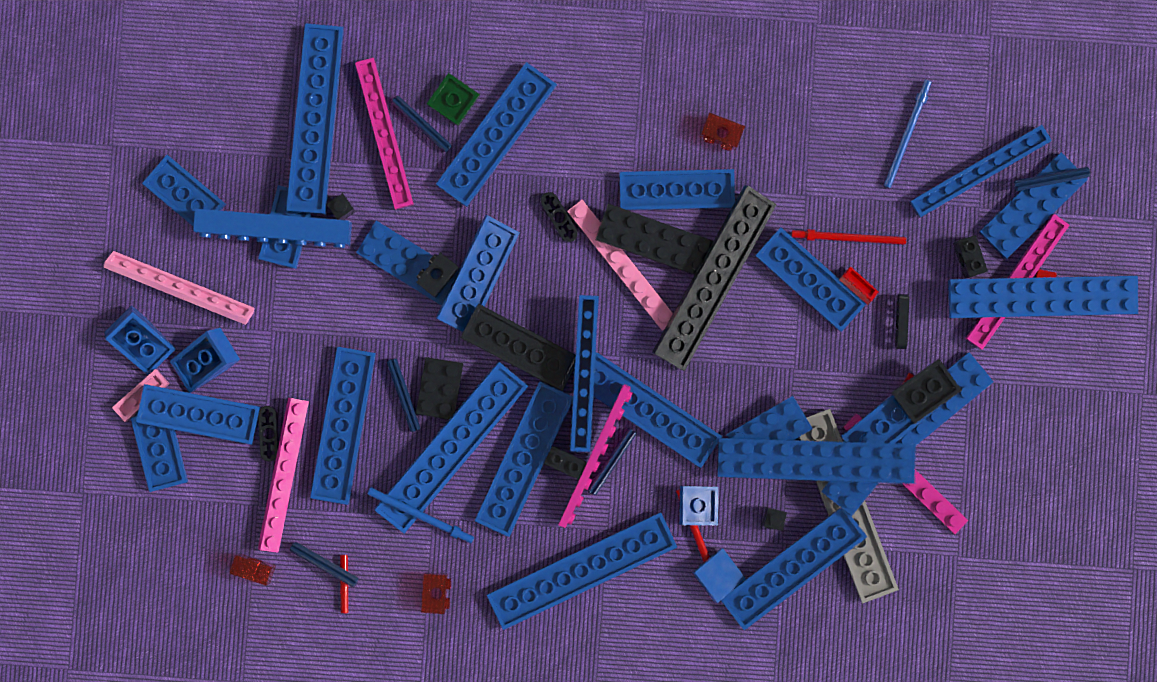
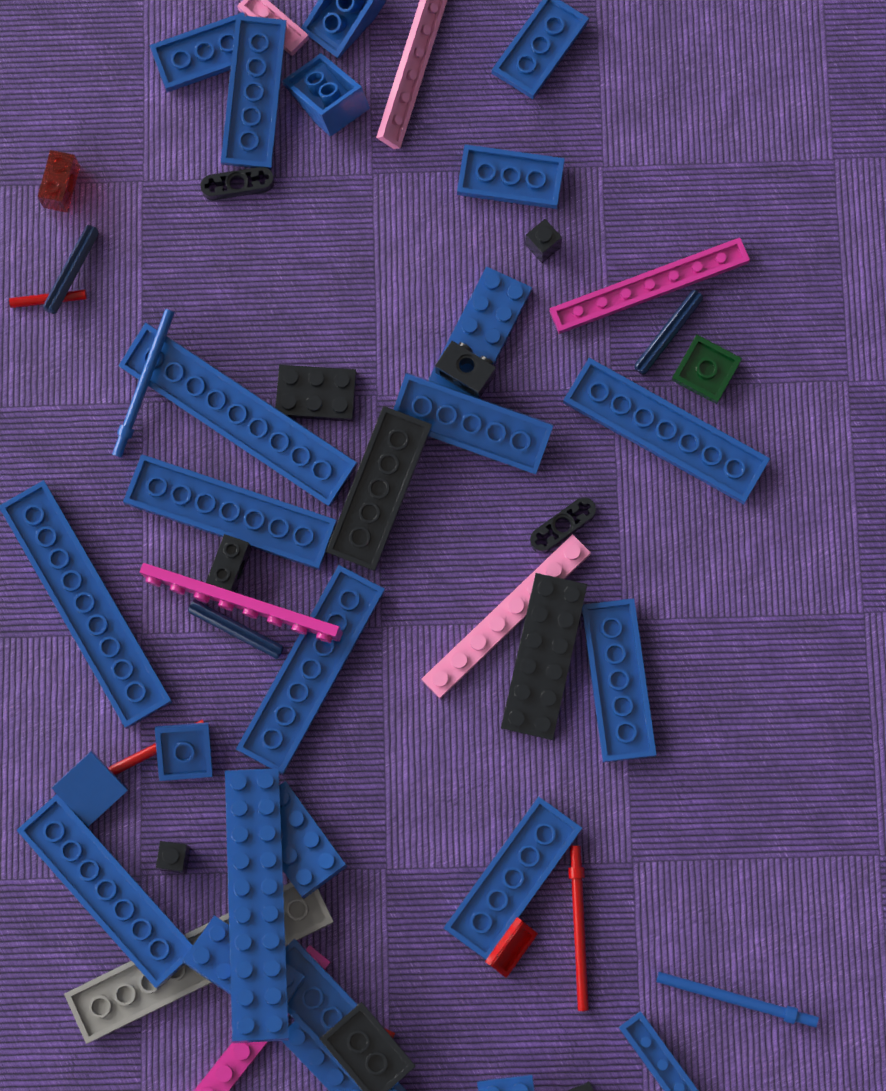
camera: 90 degrees right, 10 degrees down
blue brick [193,209,352,249] -> none
plate [258,398,309,553] -> none
blue plate [286,23,344,215] -> none
blue plate [310,346,376,505] -> none
dark blue axle [387,358,420,432] -> none
clear red brick [421,572,451,614] -> none
blue brick [570,295,599,452] -> none
black plate [652,185,777,371] -> none
clear red brick [700,112,745,151] -> none
black beam [895,294,909,350] -> none

